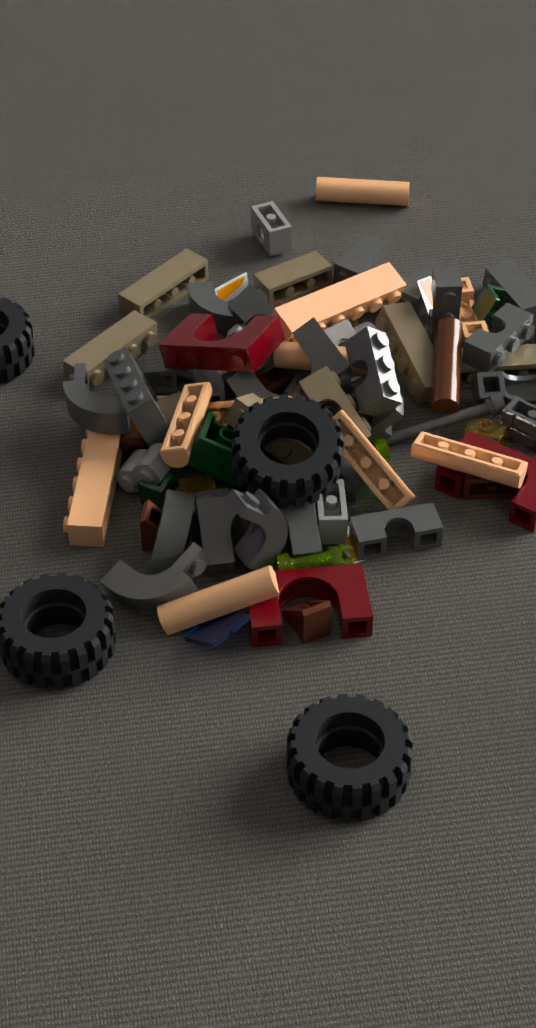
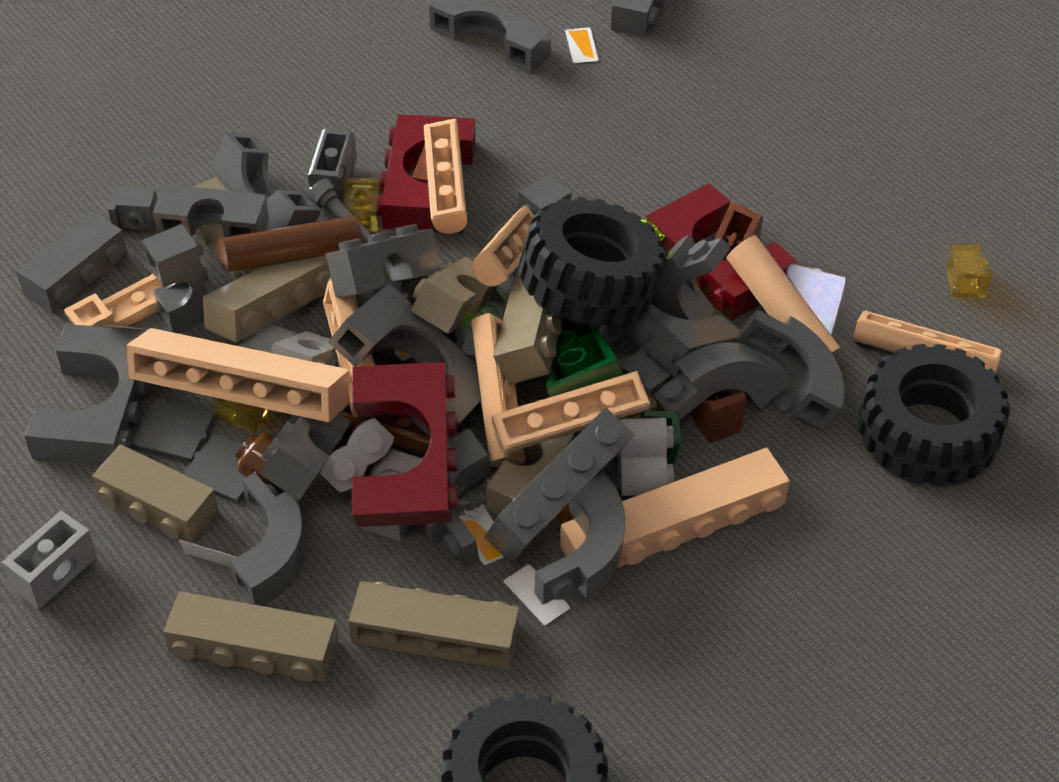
camera: 120 degrees left, 5 degrees up
black tyre [286,694,413,822] -> none
dark green panel [472,284,507,325] -> none
none -> light nougat brick [853,311,1002,373]
none -> clear yellow brick [946,243,993,298]

